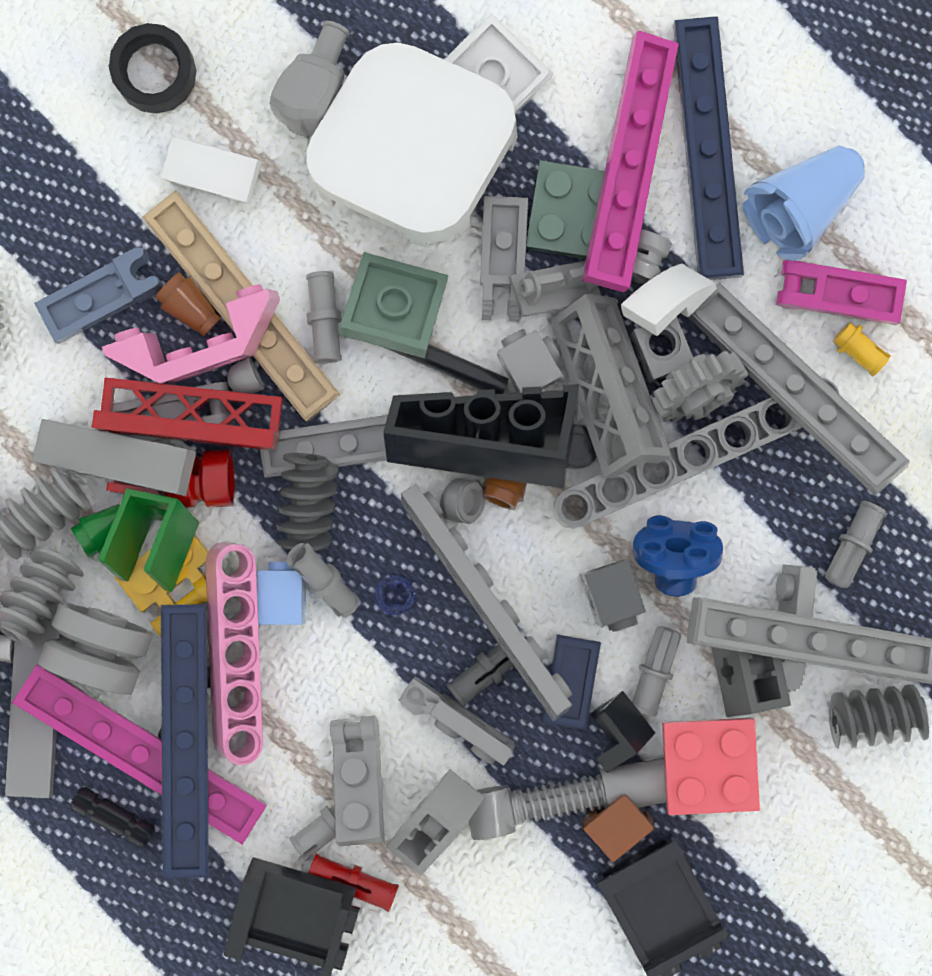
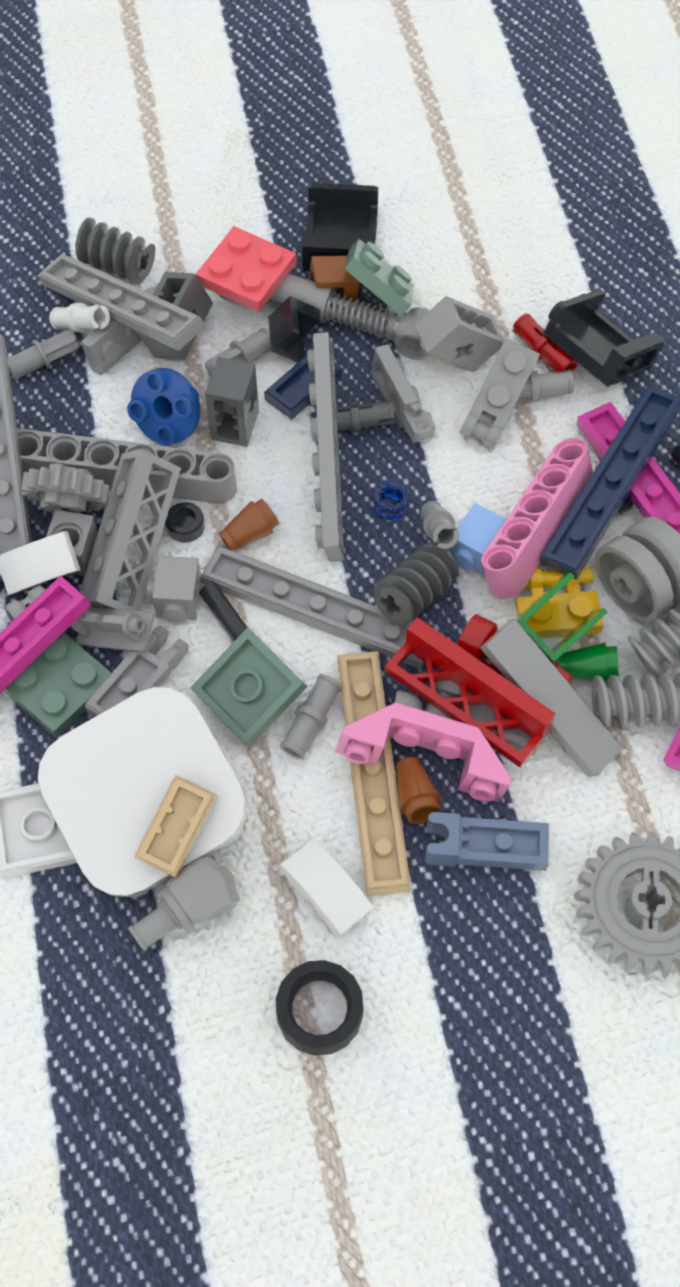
camera: 150 degrees left, 25 degrees down
black wedge [384,384,579,489] -> none
light grey tile [439,478,485,524] -> none
none -> white pin [49,303,110,333]
none -> tan plate [134,775,218,878]
none -> sand green plate [344,238,414,316]

